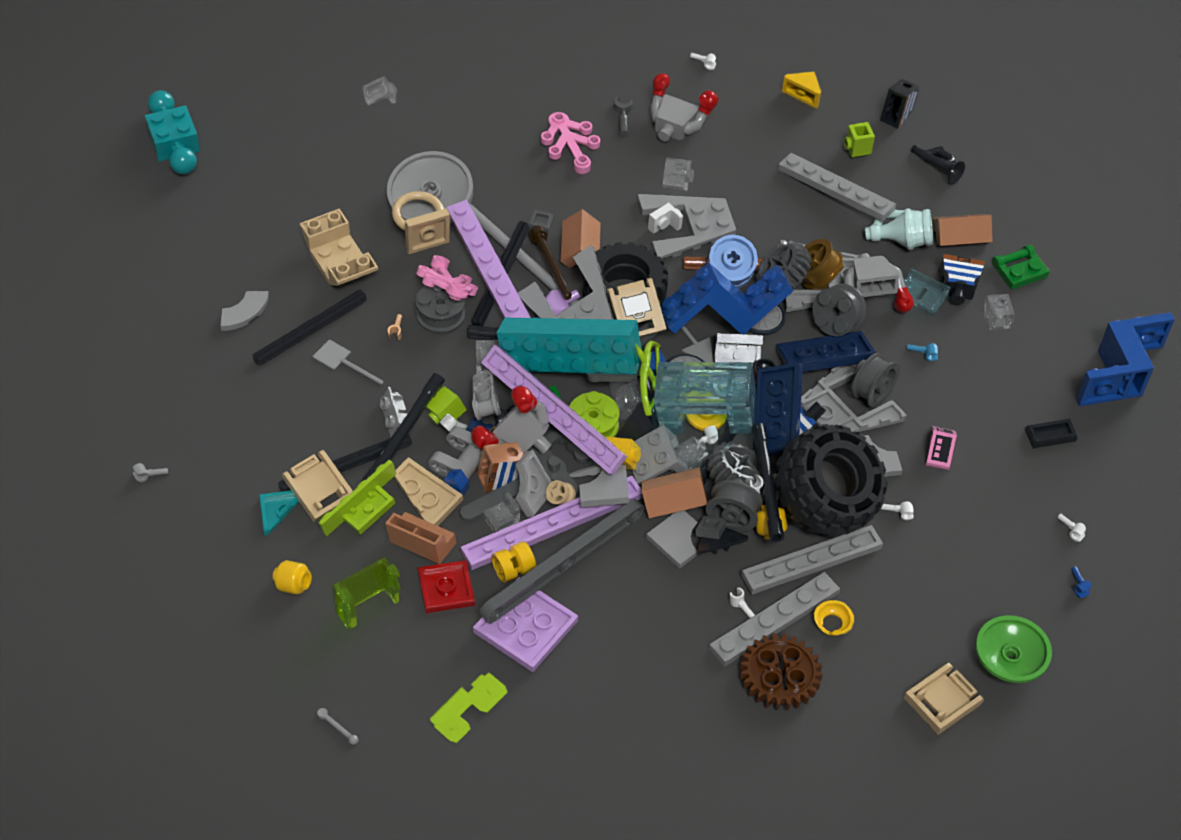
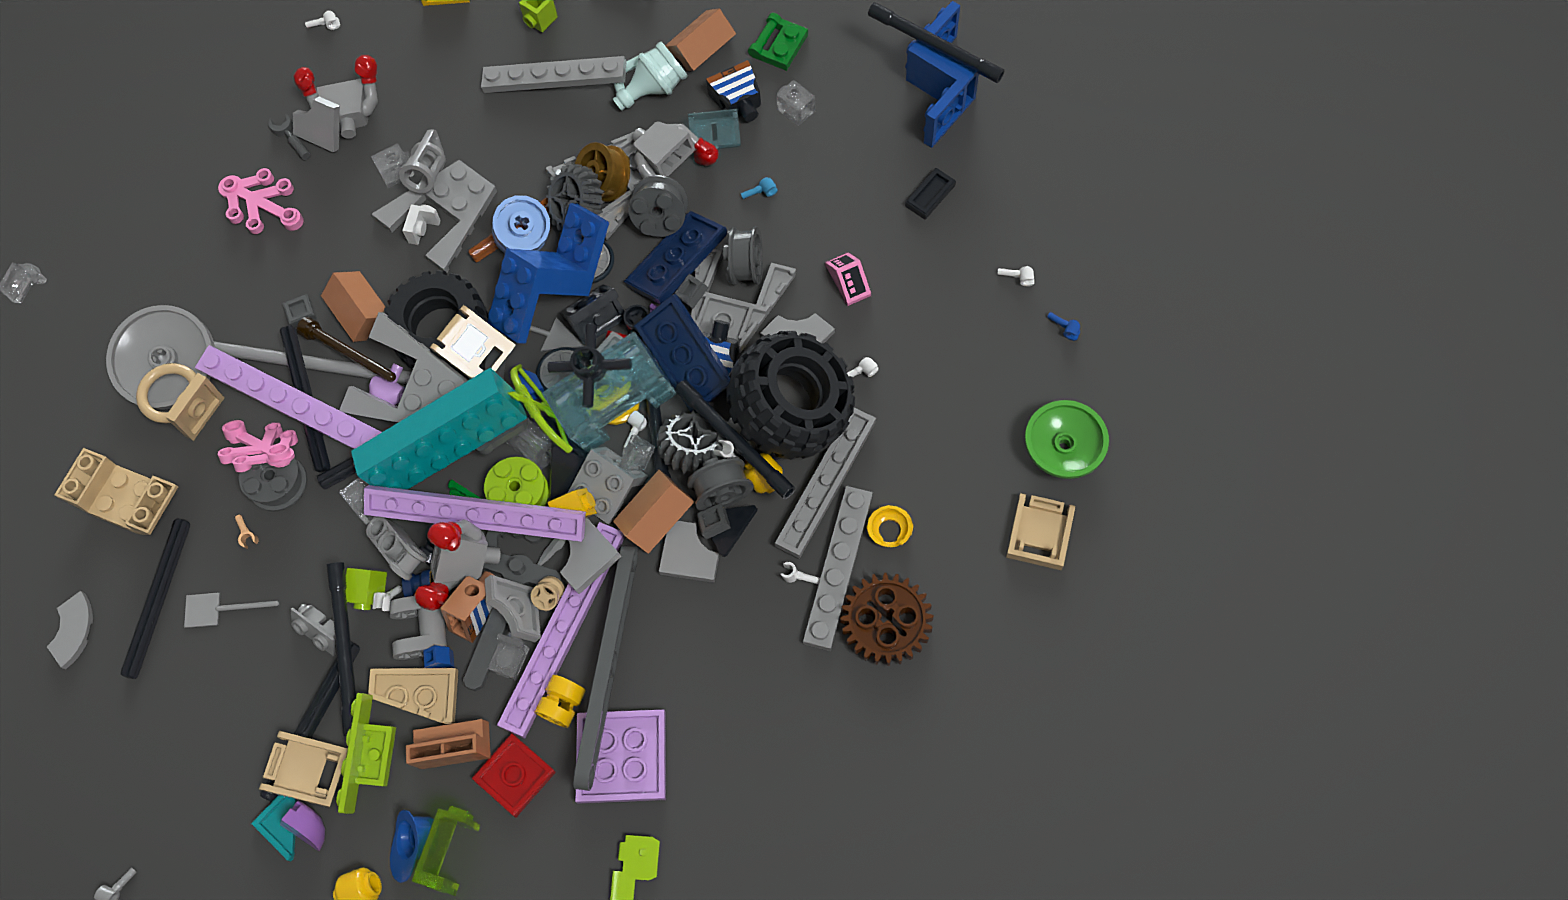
camera: 30 degrees left, 15 degrees up
none -> medium lavender brick [280,800,325,851]
none -> light grey tile [293,97,340,152]
none -> blue piece [390,810,435,883]
none -> light grey piece [399,129,446,193]
none -> black bar [547,324,632,408]
none -> dark grey tile [674,274,709,308]
none -> black piece [868,2,1005,83]

